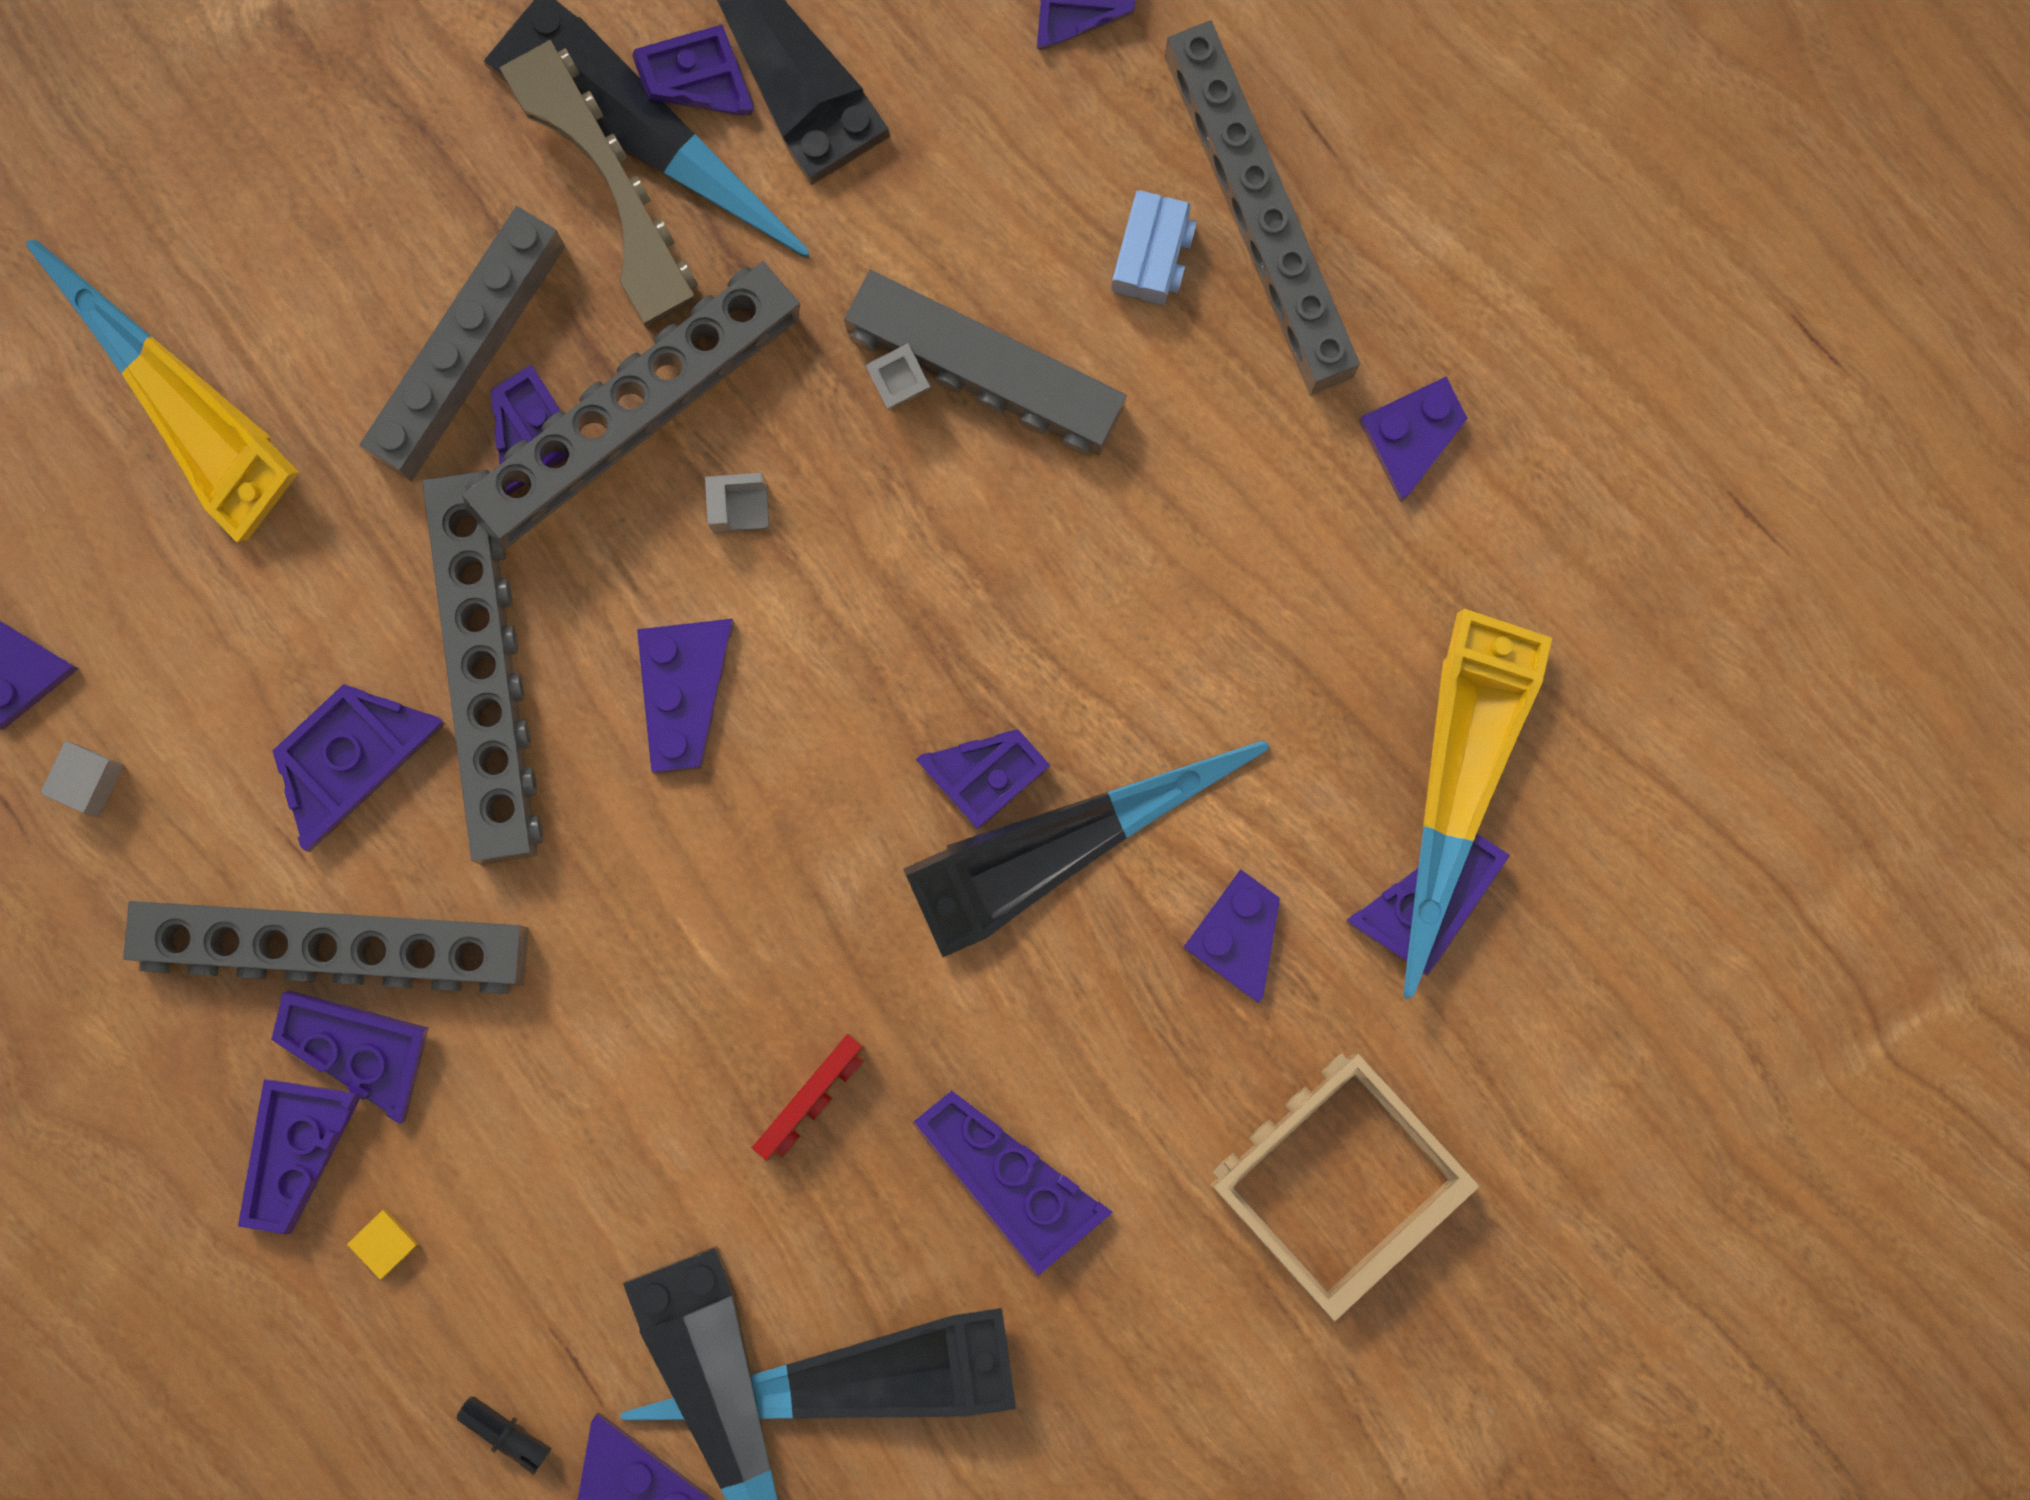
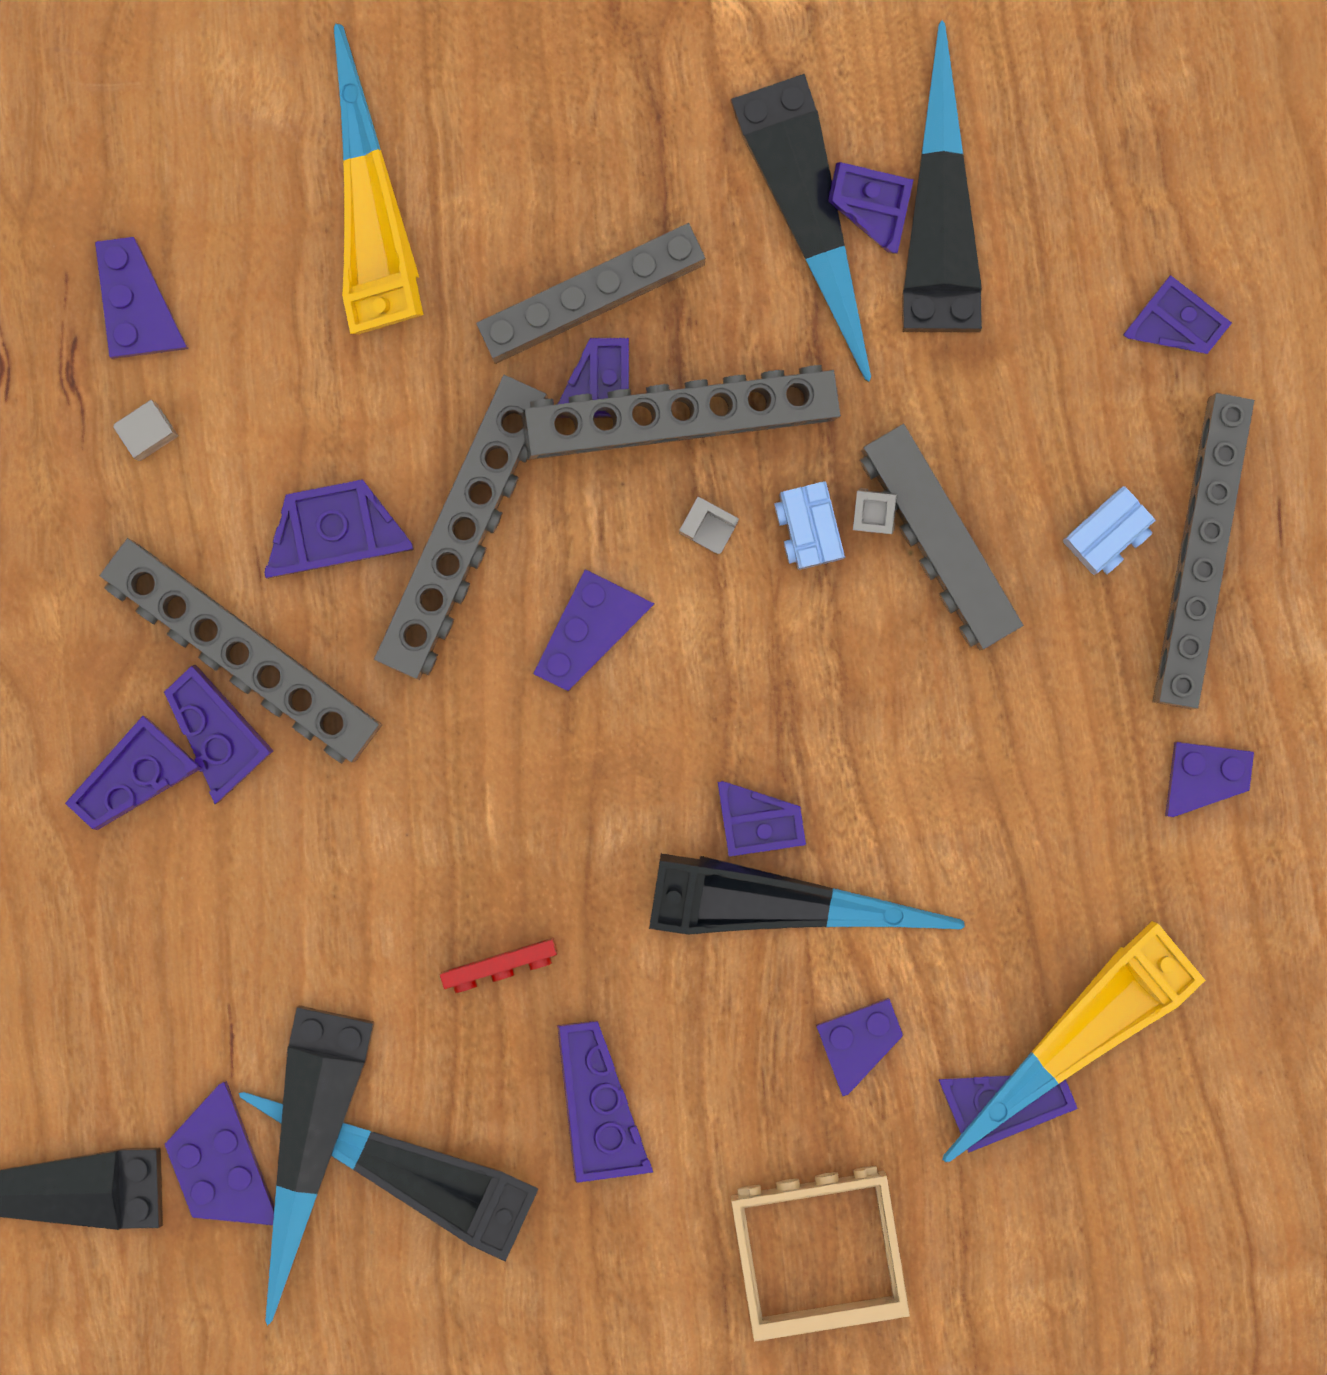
camera: 35 degrees right, 5 degrees up
yellow tile [347,1209,419,1280] -> none
black axle [456,1396,552,1475] -> none
dark tan arch [500,40,698,328] -> none
none -> light blue brick [774,481,845,570]

